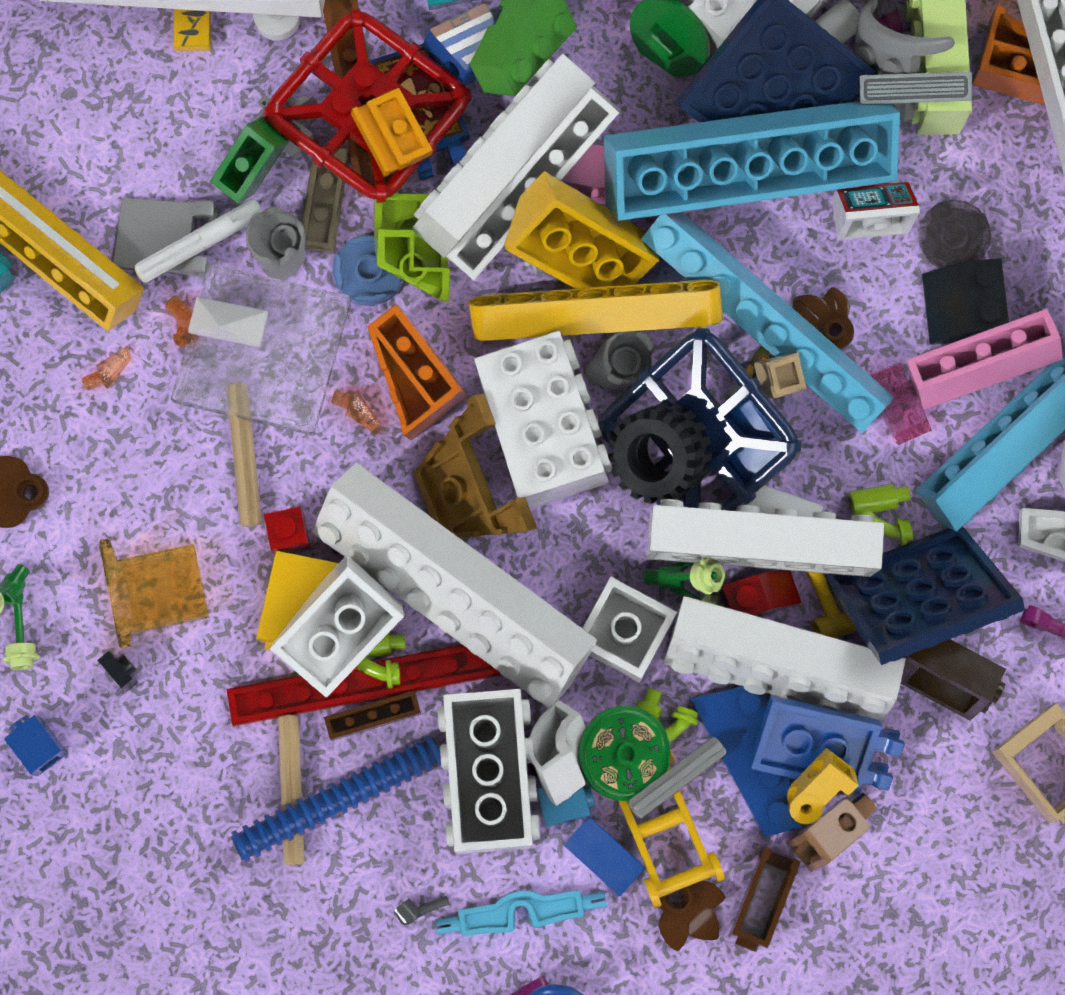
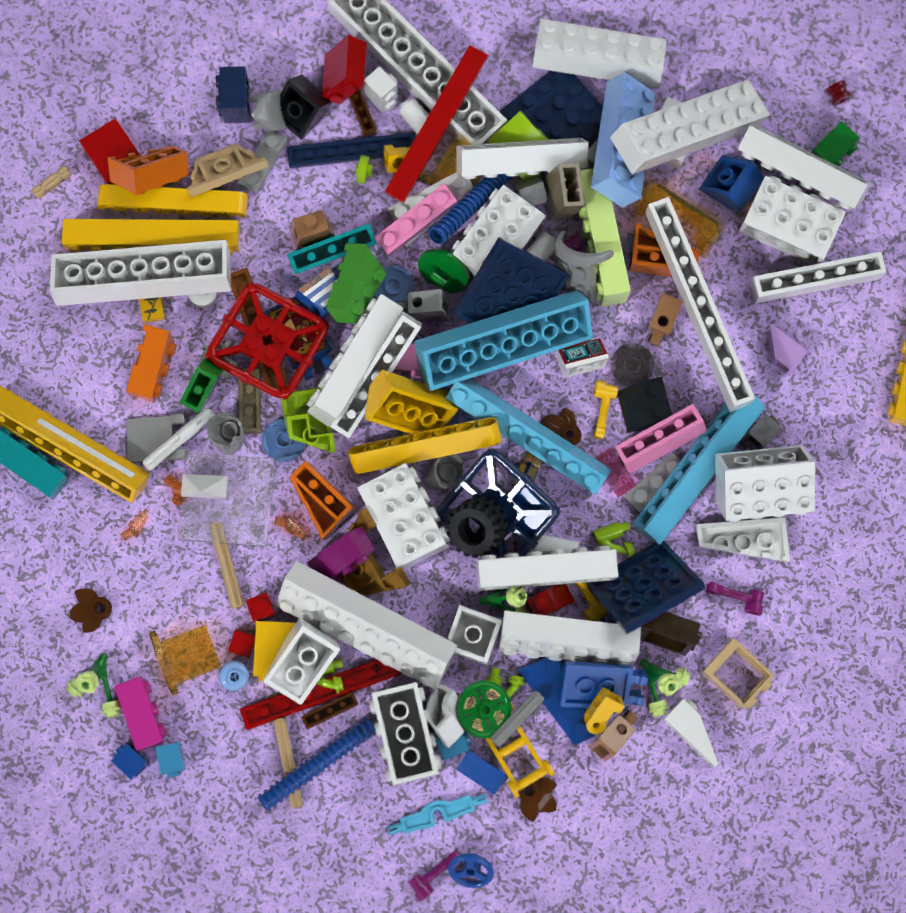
camera: 15 degrees left, 0 degrees up
black plate [97,651,138,692] -> none
light orange plate [351,88,433,177] -> none
dark grey hand [394,896,449,925] -> none
window [729,847,801,952] -> none
tan slope [754,353,807,399] -> none
sticker [860,72,972,104] -> none
none -> dark pink brick [114,677,167,752]
none -> orange wedge [126,324,177,403]
none -> dark azure brick [155,742,186,778]
none -> light blue head [219,660,249,691]
none -> red tile [228,630,255,658]
none -> magenta brick [307,527,375,582]
none -> medium blue tile [374,265,415,303]
none -> light grey torso [397,289,448,321]
none -> yellow brick [593,380,618,440]
none -> light grey plate [624,453,680,513]
none -> yellowish green plant [639,658,690,717]
none -> medium nougat torso [647,293,683,346]
none -> white slope [662,699,718,767]

